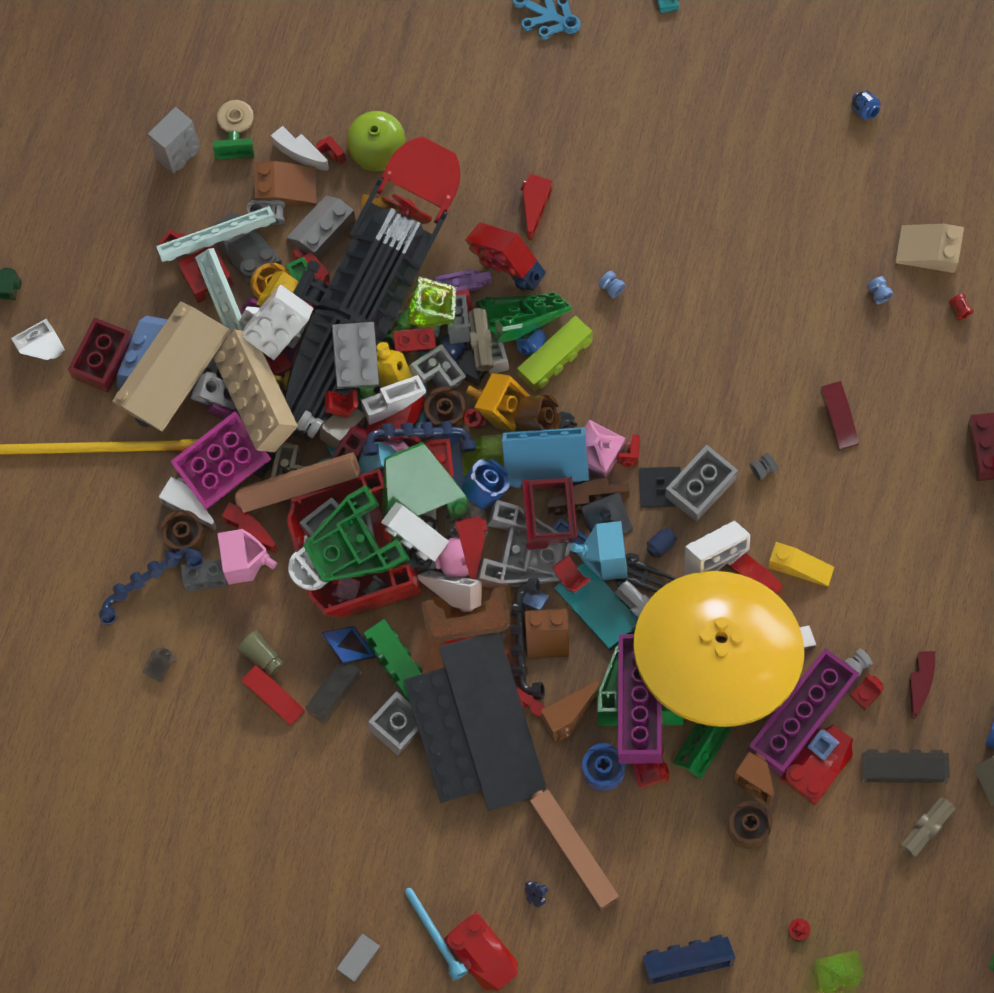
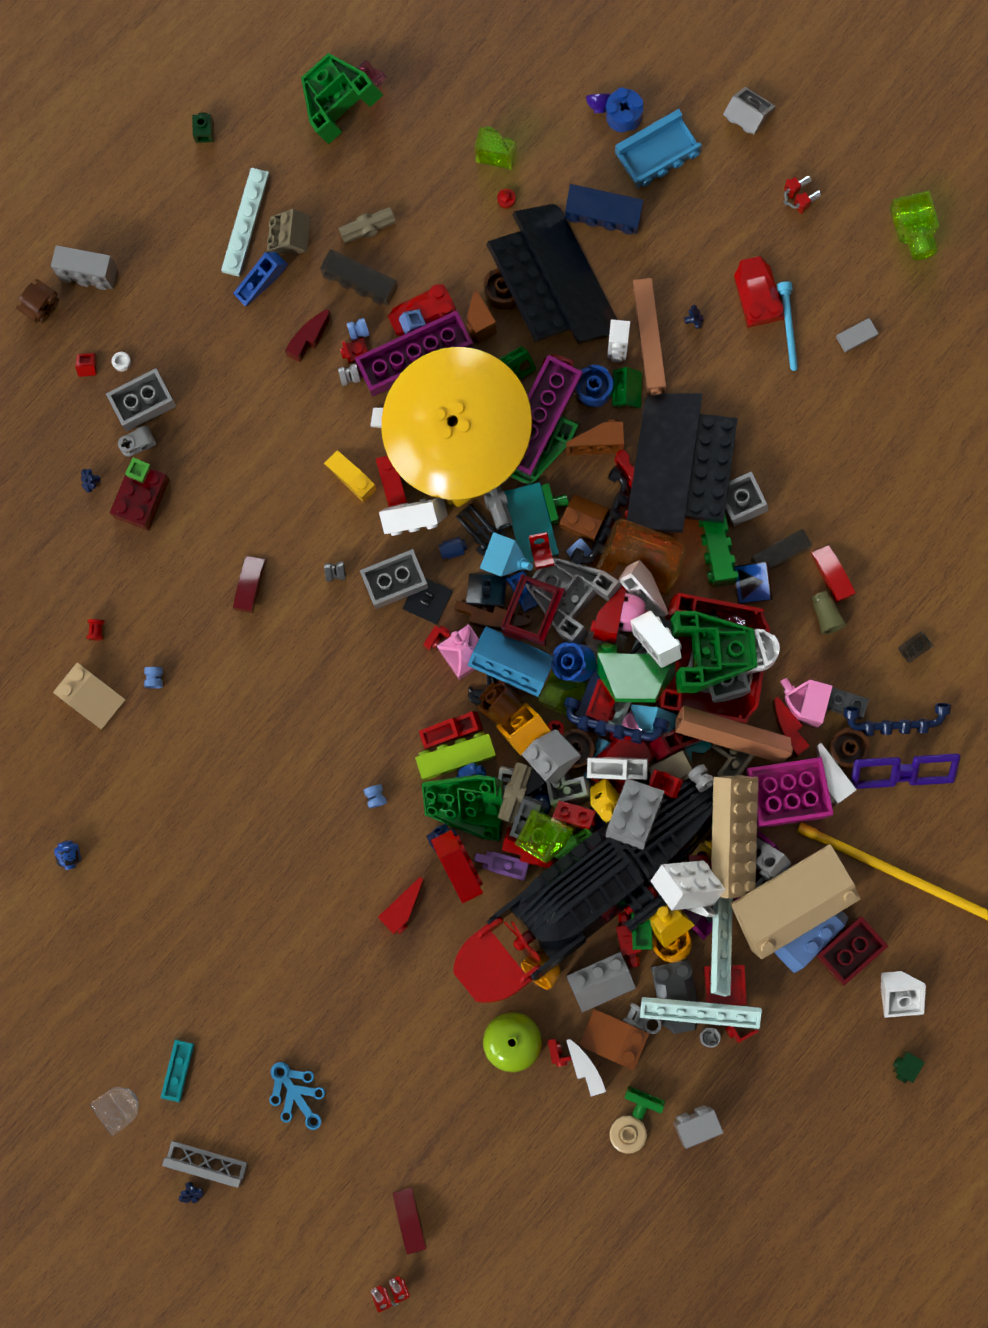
camera: 150 degrees left, 10 degrees up
none -> medium blue wheel [346,318,370,341]
none -> red slope [419,711,483,749]
none -> black slope [486,204,617,344]
none -> light grey slope [521,729,581,784]
none -> green tile [541,483,569,525]
none -> white brick [607,320,630,362]
none -> green panel [612,367,642,408]
none -> light grey wheel [700,1027,721,1048]
none -> dark purple bar [851,753,960,789]

